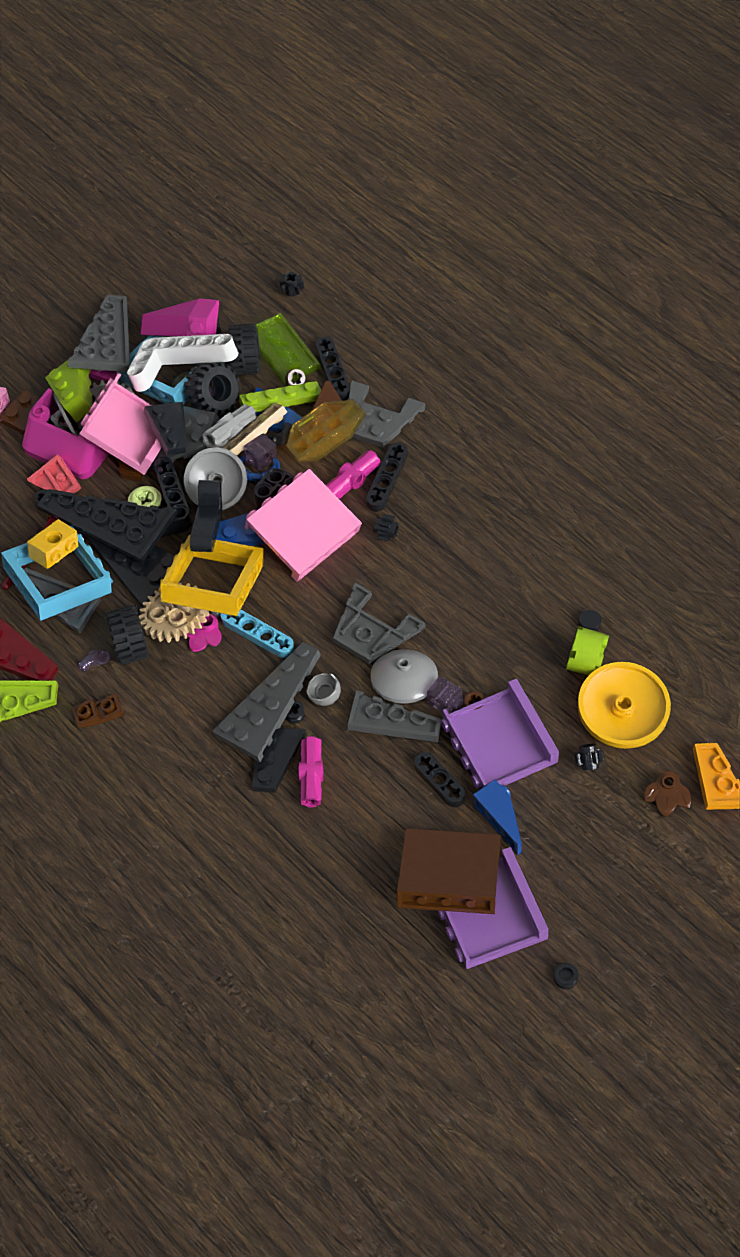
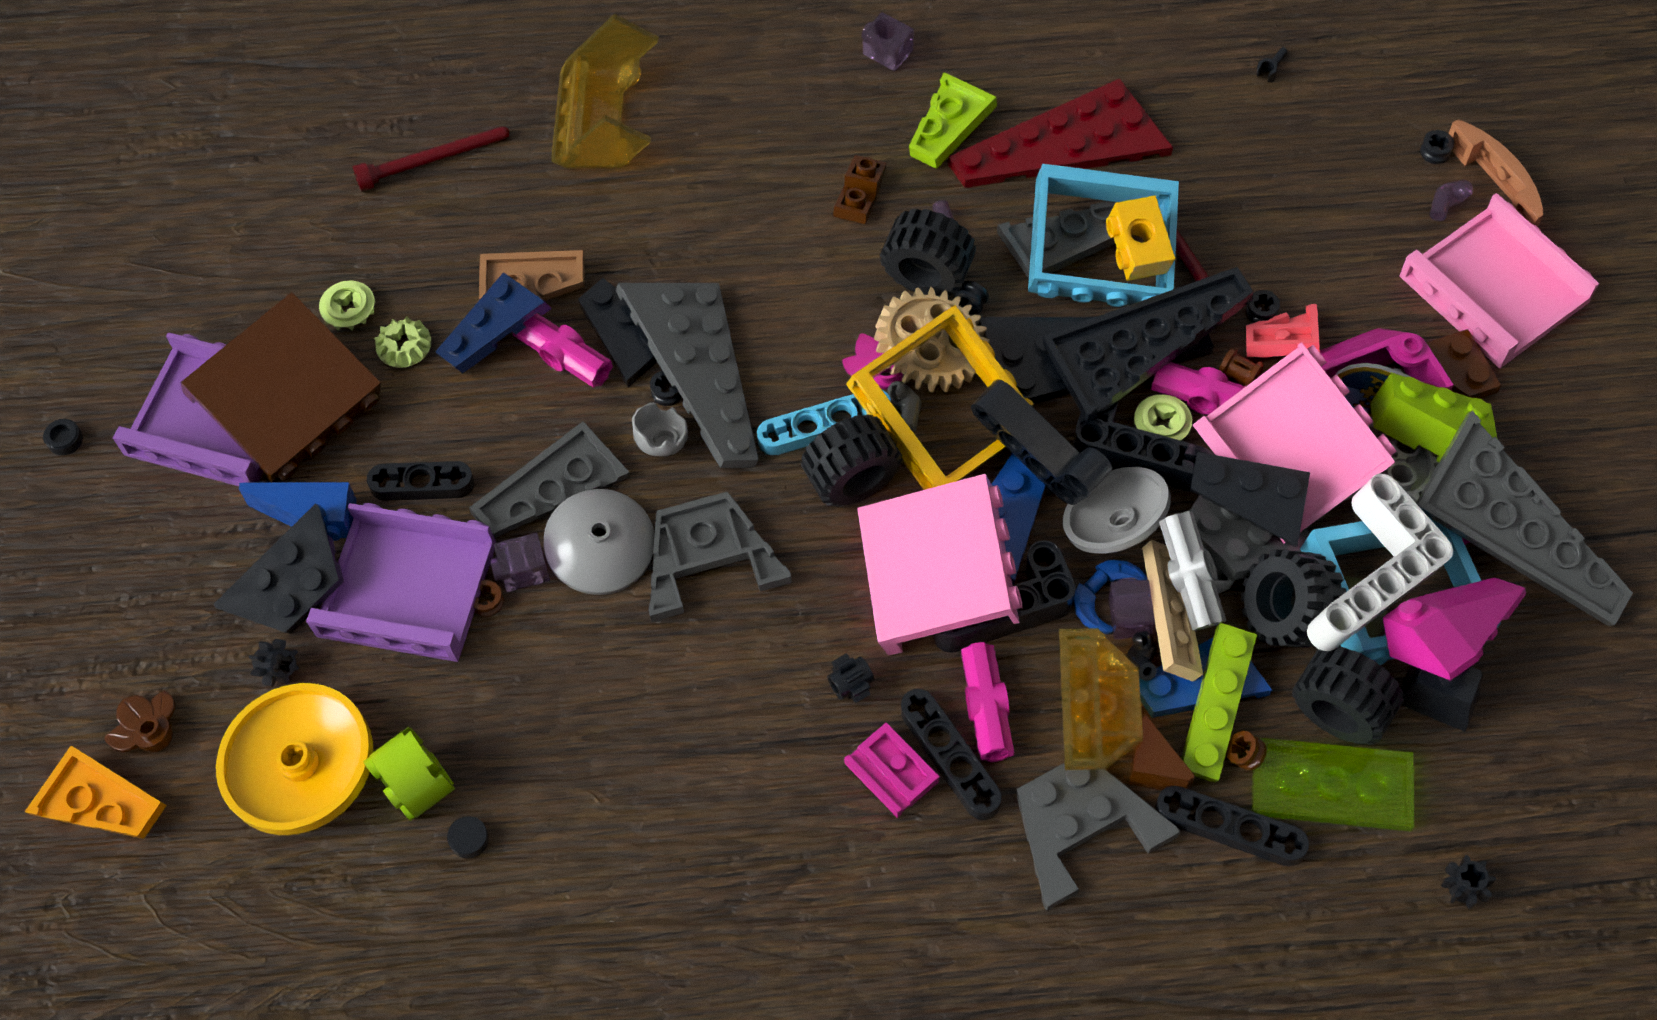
camera: 125 degrees right, 5 degrees up
none -> black wing [213,503,344,634]
none -> yellowish green gear [319,281,376,331]
none -> dark red piece [352,126,510,192]
none -> yellowish green gear [374,316,431,368]
none -> dark blue wing [435,272,552,374]
none -> medium nougat wing [479,250,585,301]
none -> clear yellow windscreen [551,14,659,169]
none -> black tyre [801,414,903,507]
none -> dark pink plate [844,723,939,818]
none -> dark pink piece [1151,362,1246,415]
none -> reddish brown bush [1218,347,1264,386]

